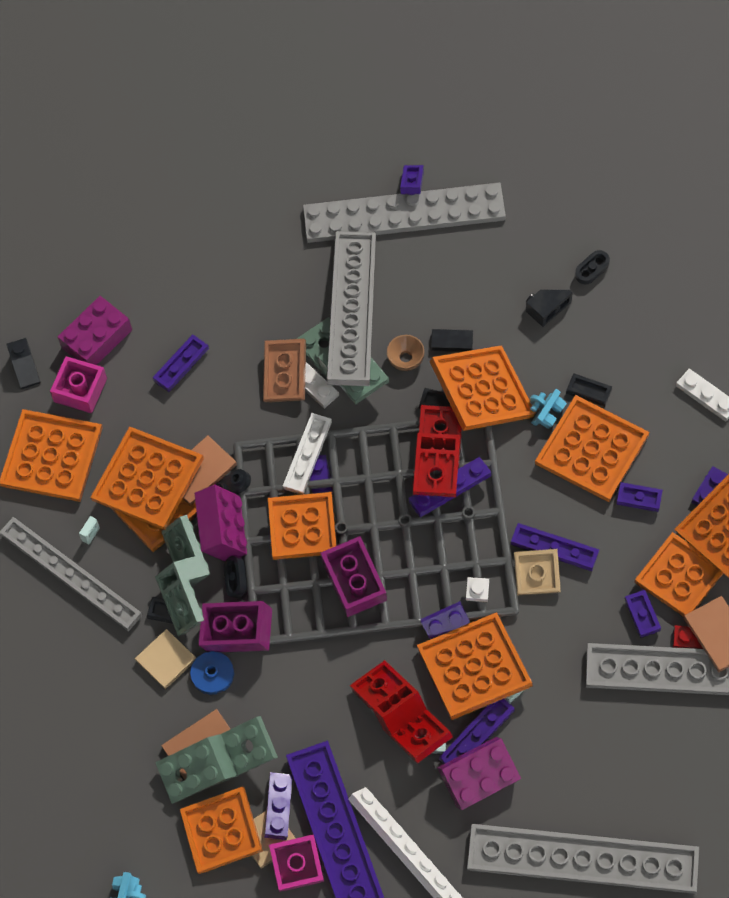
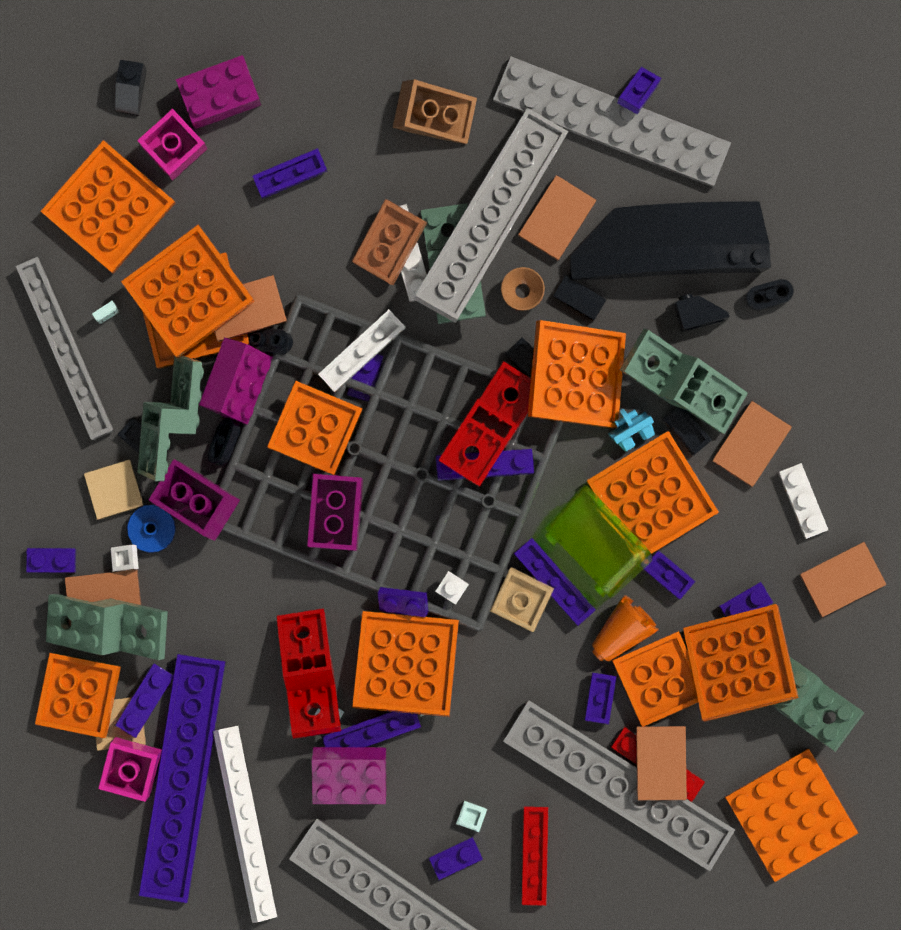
camera: 25 degrees right, 20 degrees up
none -> dark purple plate [26,548,76,573]
none -> white plate [111,545,138,572]
none -> medium nougat slope [393,79,477,144]
none -> dark purple plate [429,837,483,880]
none -> light aqua tile [456,801,487,832]
none -> nougat tile [518,175,597,261]
none -> red plate [522,806,548,906]
none -> clear neon green windscreen [544,485,653,600]
none -> black slope [570,201,771,280]
none -> orange cone [592,595,659,662]
none -> sand green bracket [620,329,748,434]
none -> nougat tile [712,401,792,487]

